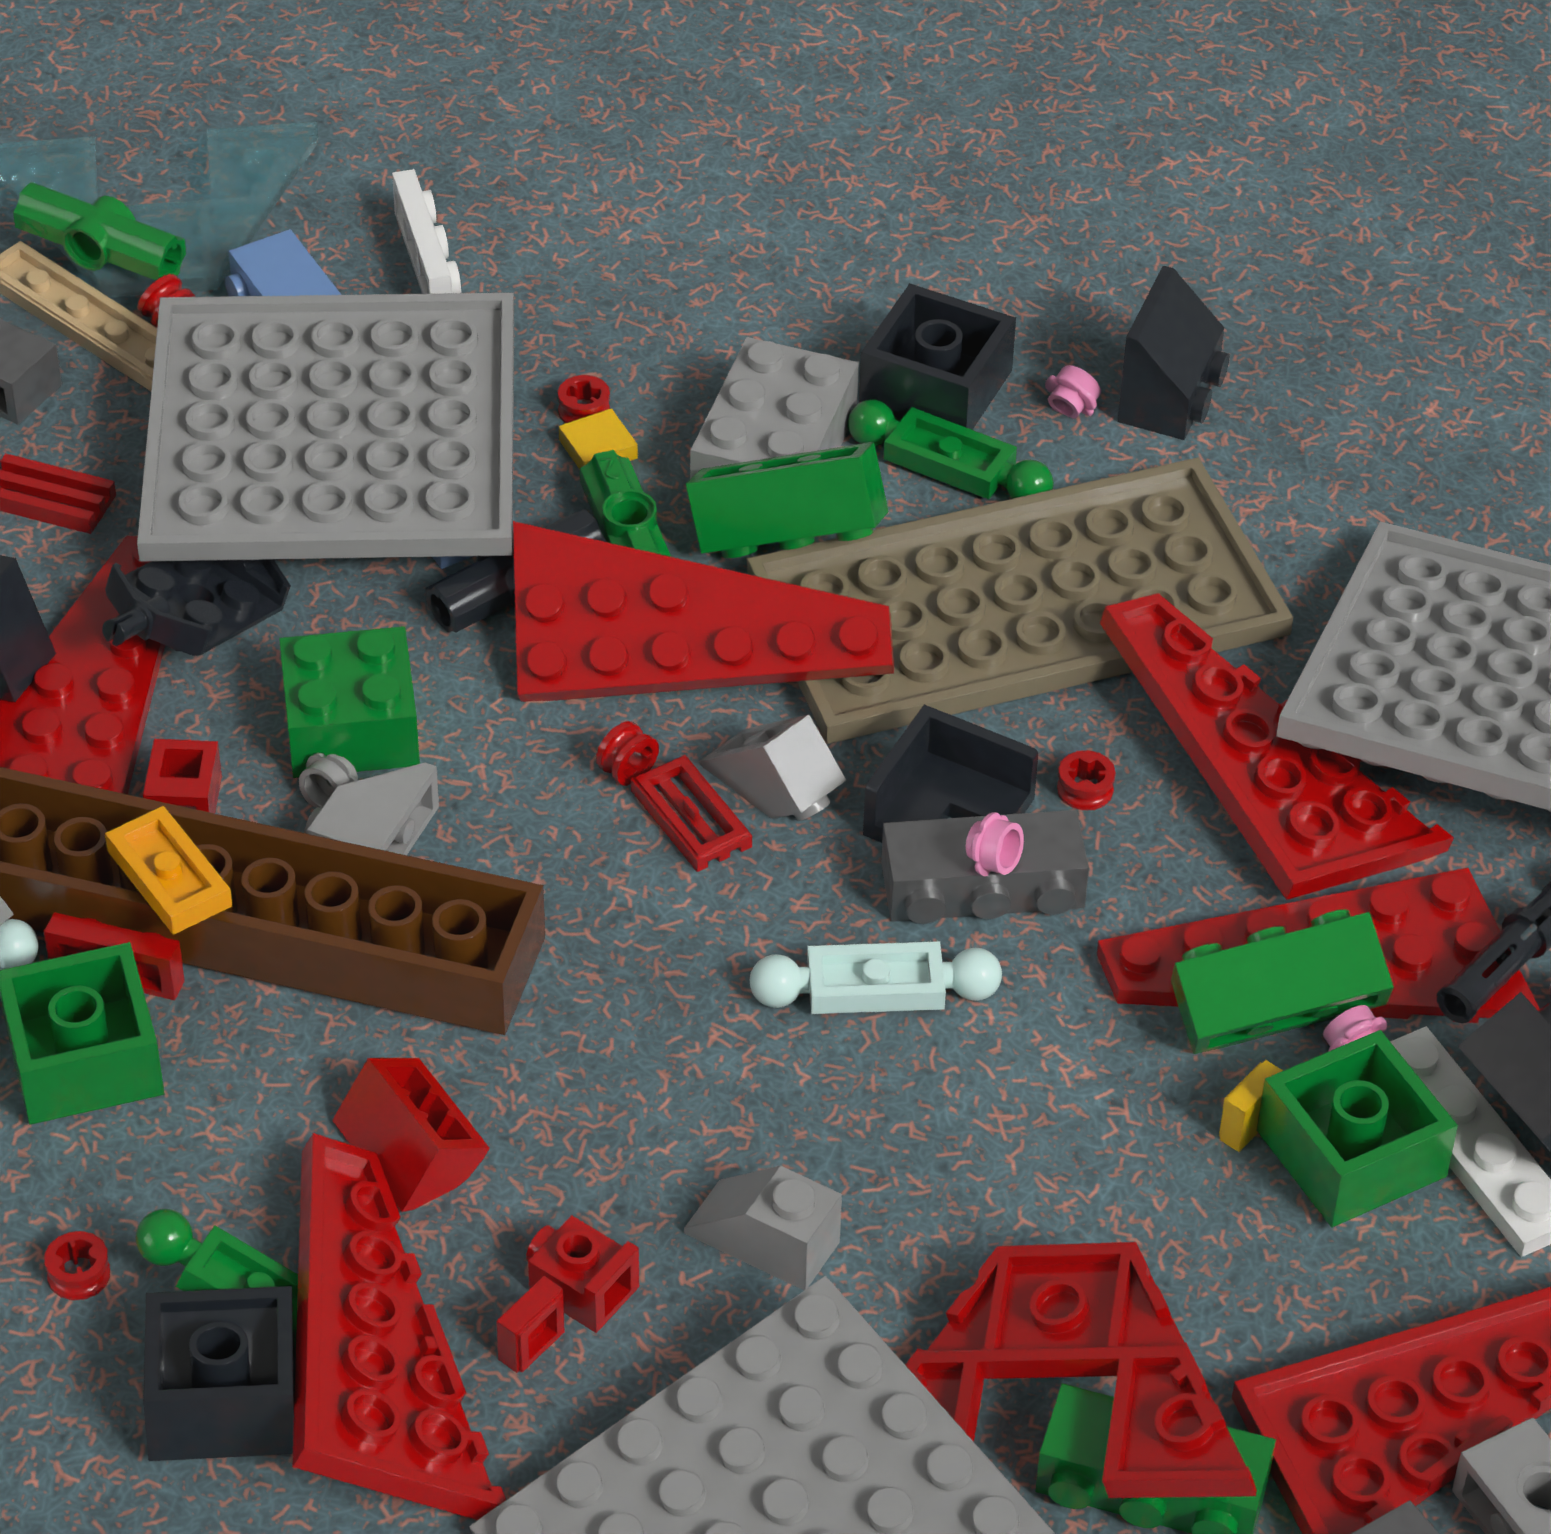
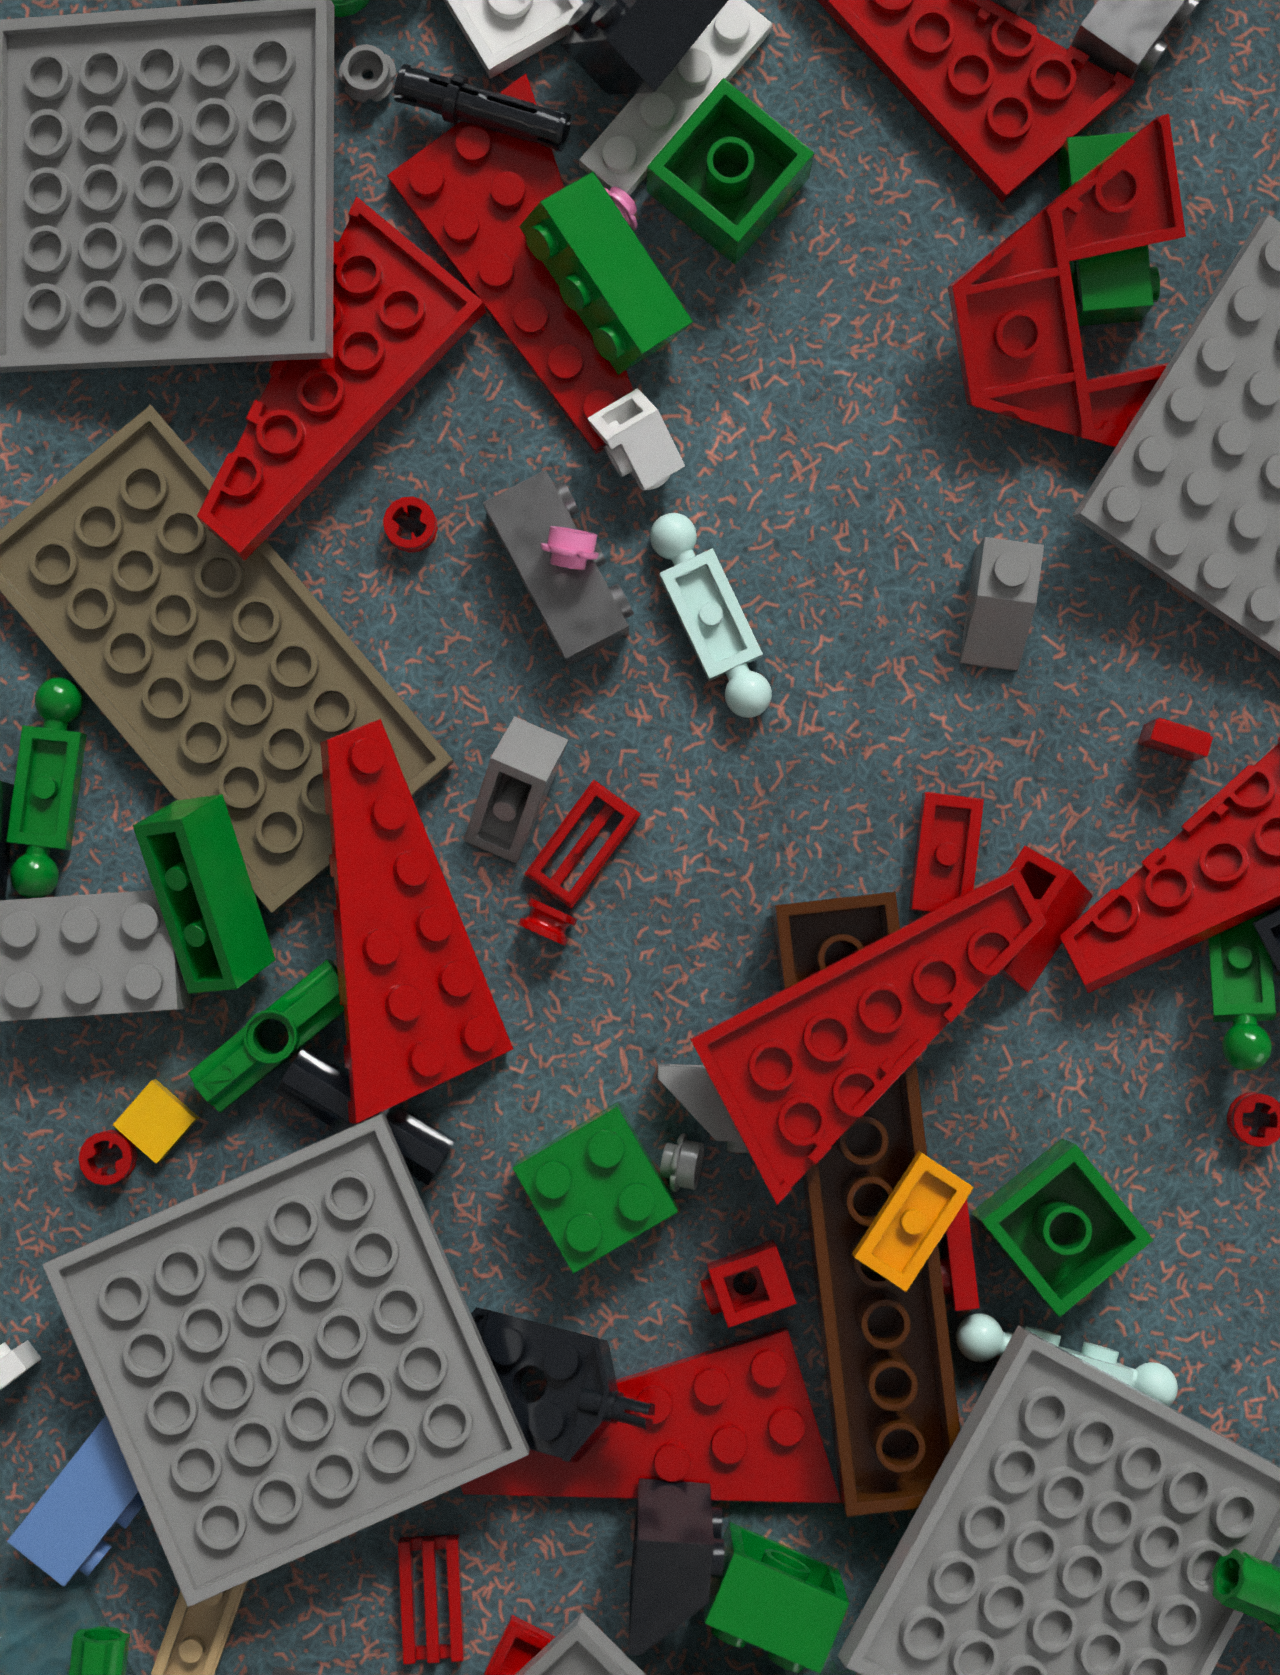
camera: 110 degrees left, 40 degrees up
red bush [137,274,195,328] -> none
red brick [526,1215,640,1333] -> none
black panel [863,704,1038,843] -> none
yellow tile [1219,1060,1283,1152] -> none
none -> white brick [587,388,685,490]
none -> red wing [690,868,1047,1205]
none -> red plate [909,792,984,912]

